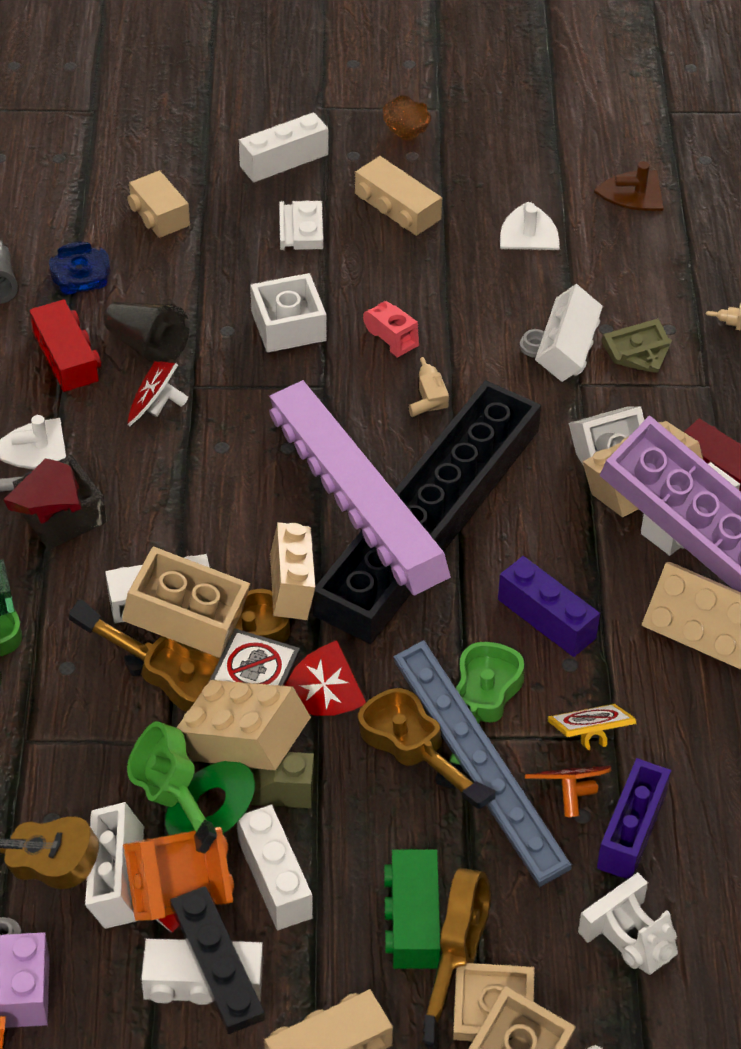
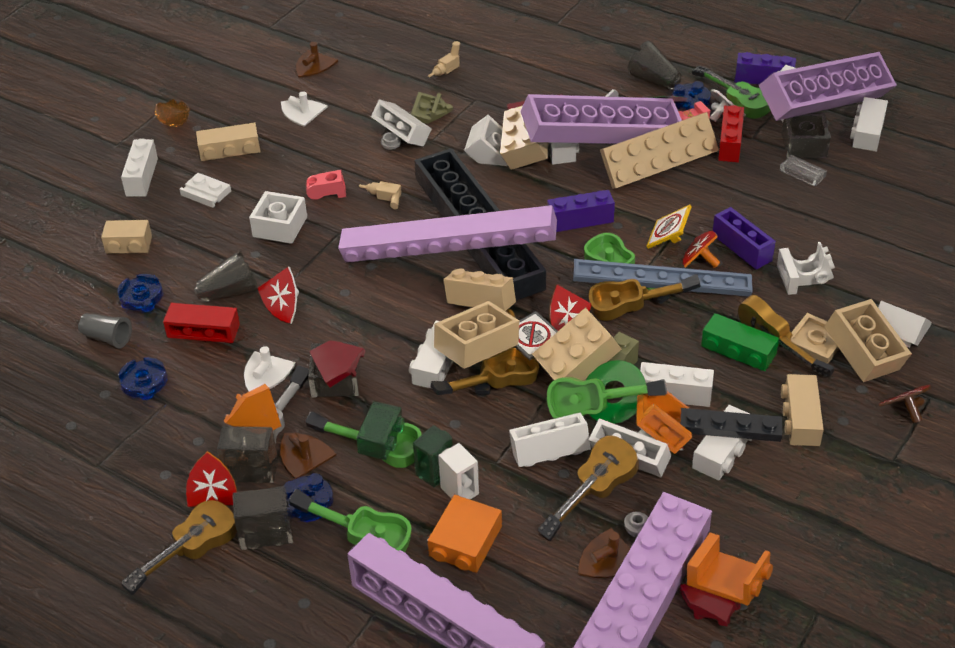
camera: 55 degrees left, 5 degrees down
none -> white brick [509,413,591,467]

